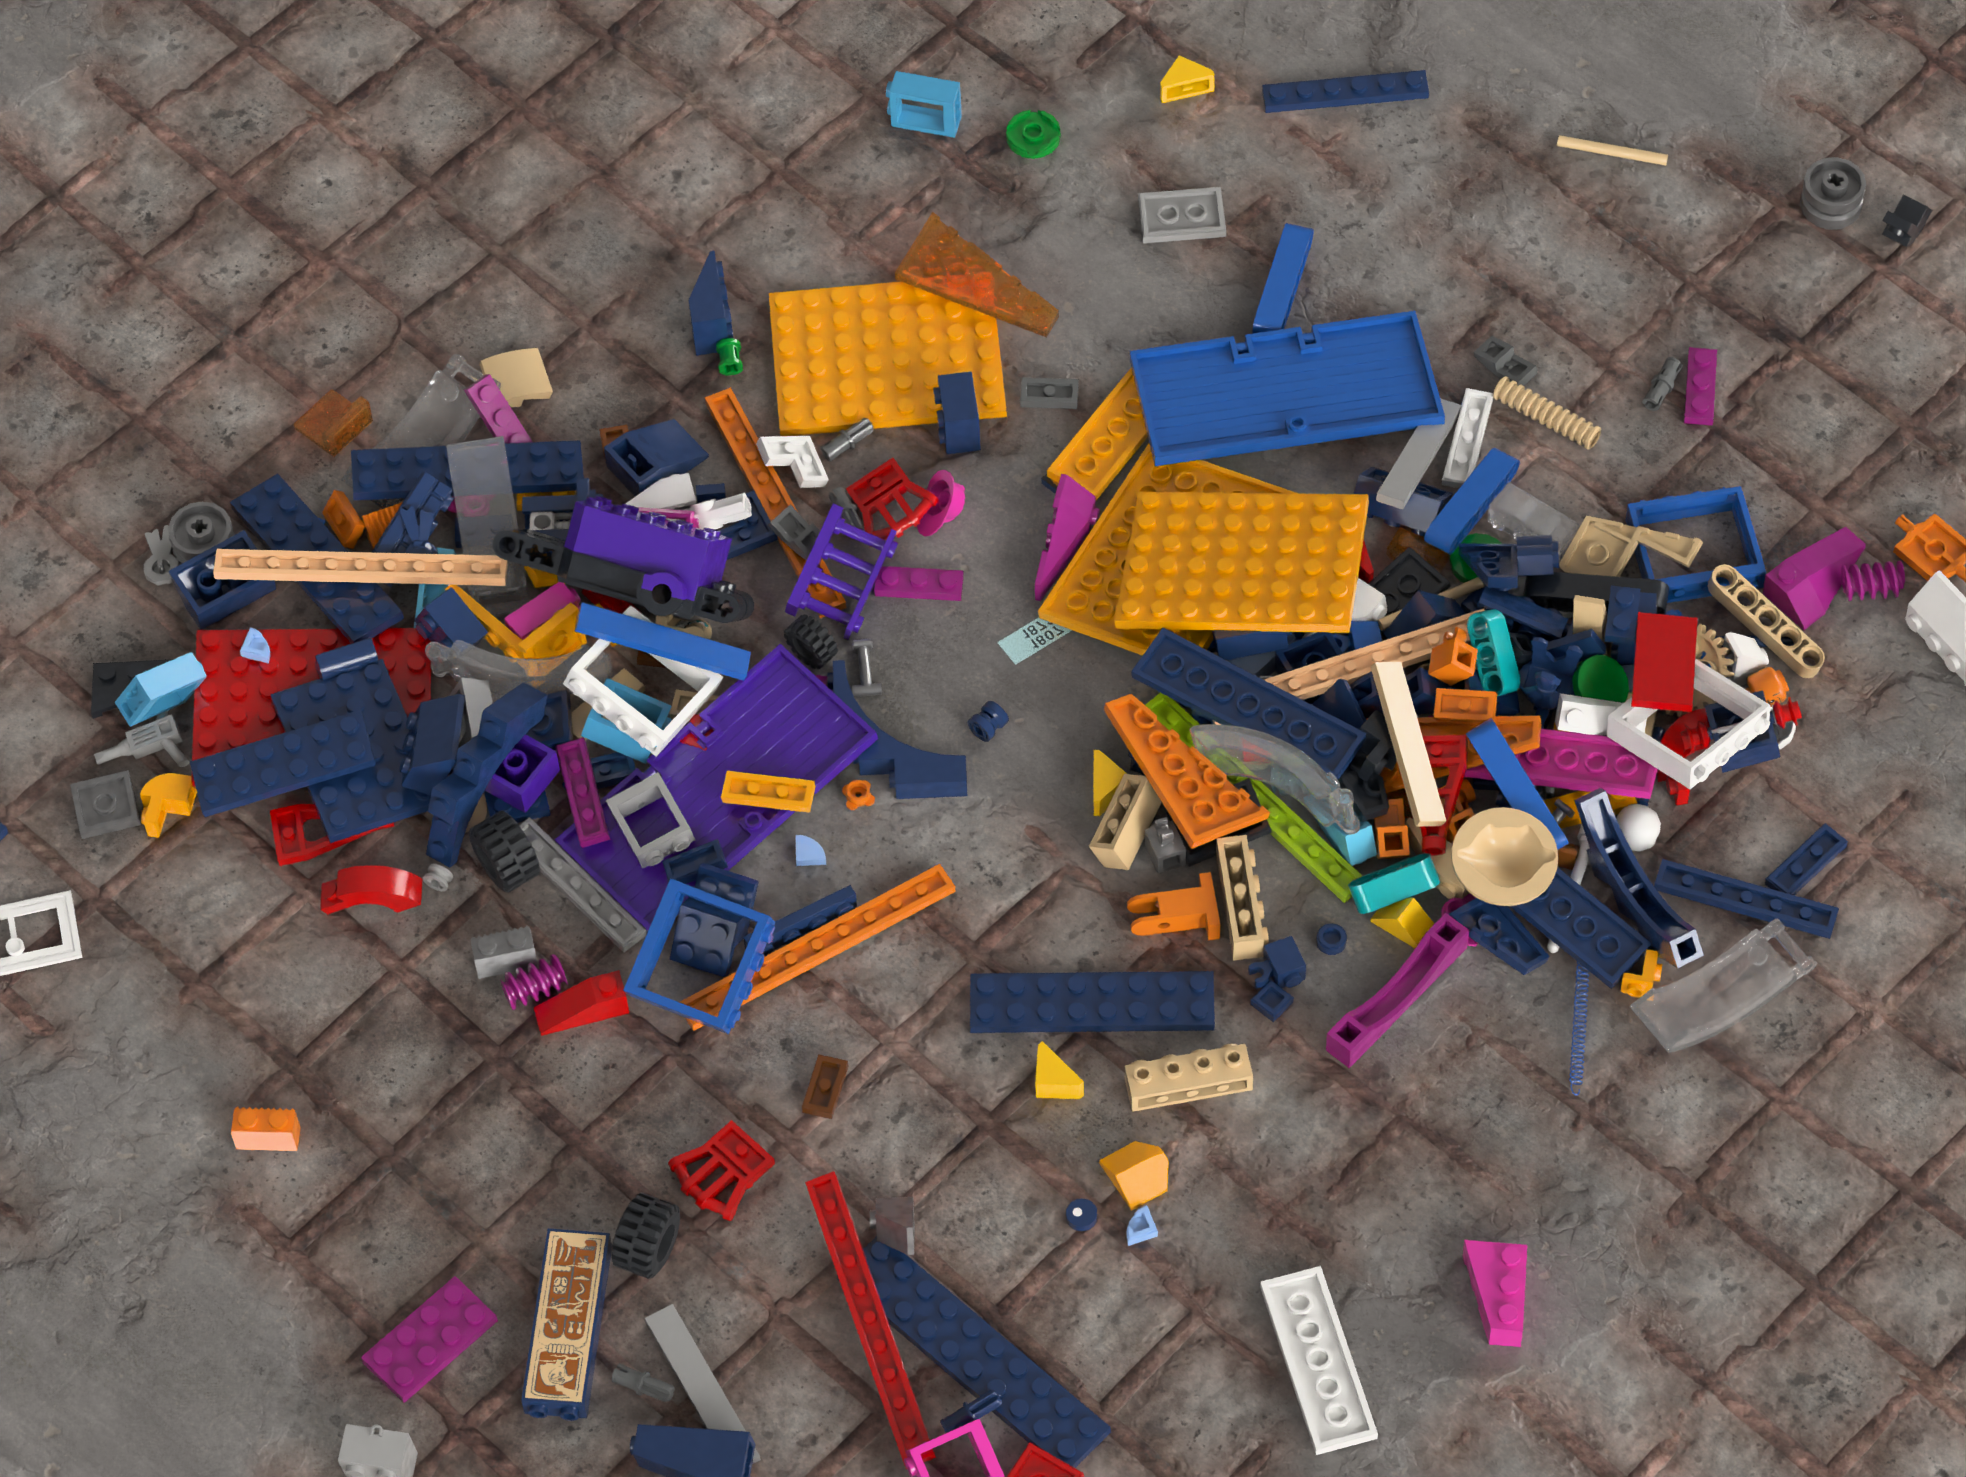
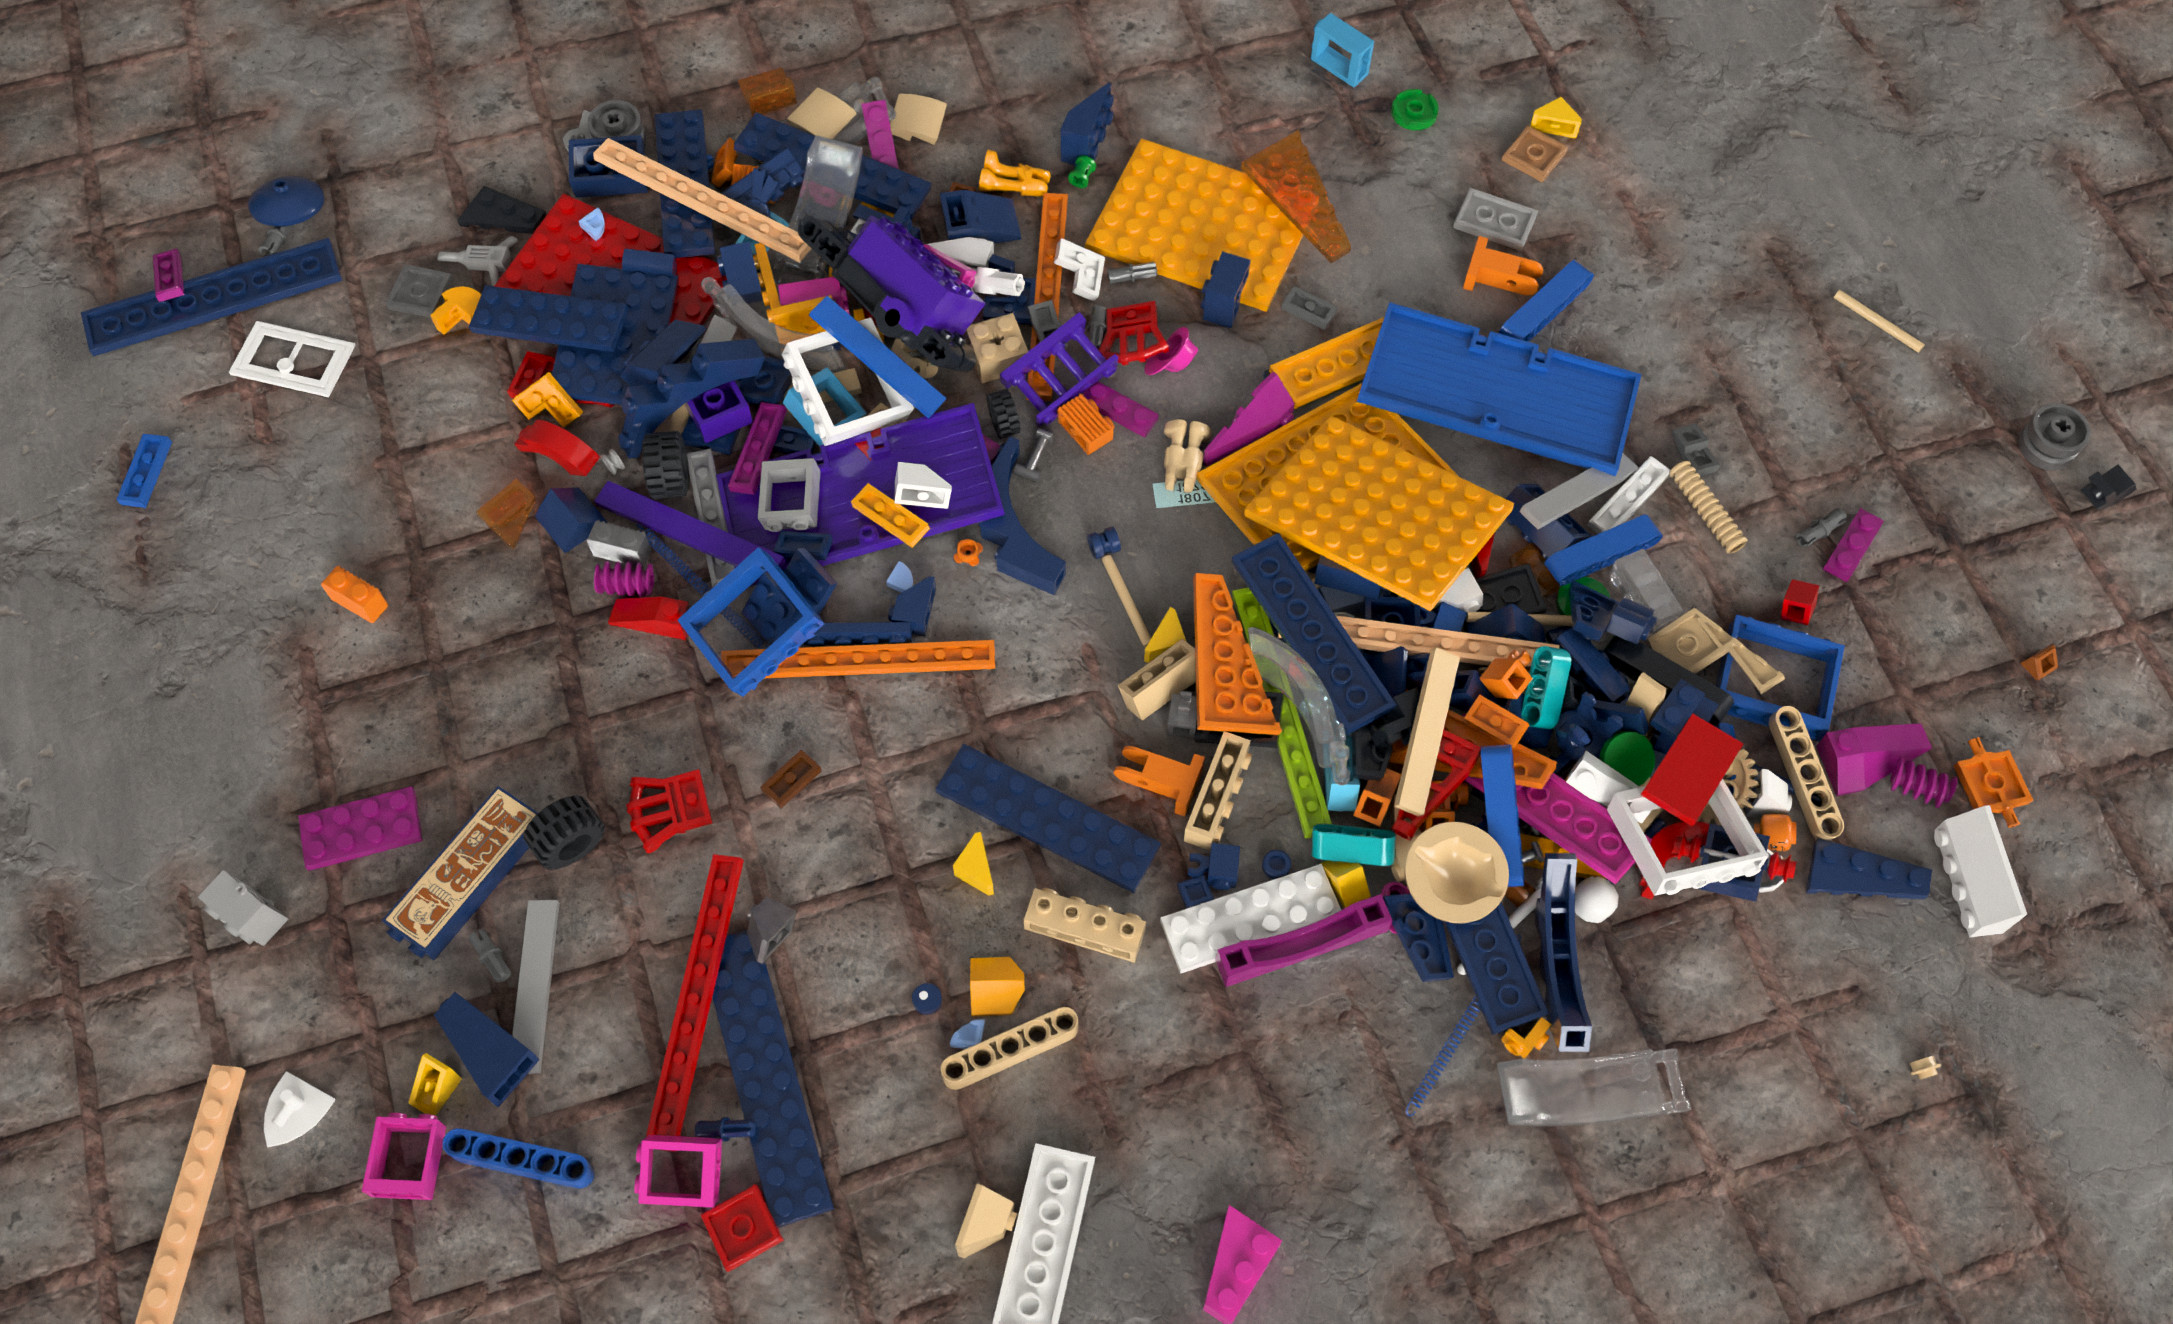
camera: 25 degrees right, 5 degrees up
dark azure window [115,652,207,727] -> none
dark blue plate [1262,70,1429,113] -> none
dark blue plate [1654,859,1839,939] -> none
dark blue tile [1764,823,1848,895] -> none
none -> clear orange wing [476,479,536,549]
none -> light orange tile [512,372,583,428]
none -> dark blue slope [535,487,608,554]
none -> dark purple tile [594,481,785,578]
none -> blue piece [636,524,768,649]
none -> tan slope [787,87,857,142]
none -> dark blue slope [888,576,936,636]
none -> white slope [895,462,952,509]
none -> tan beam [941,1007,1078,1090]
none -> tan slope [955,1184,1018,1258]
none -> tan brick [965,313,1029,383]
none -> light orange piece [979,150,1051,197]
none -> orange brick [1058,394,1114,455]
none -> tan bar [1102,555,1151,648]
none -> white plate [1160,864,1341,974]
none -> tan piece [1164,419,1212,493]
none -> orange piece [1463,236,1544,295]
none -> medium nougat tile [1502,125,1568,183]
none -> red brick [1781,579,1819,625]
none -> dark blue wing [1806,838,1932,899]
none -> dark orange slope [2020,644,2058,680]

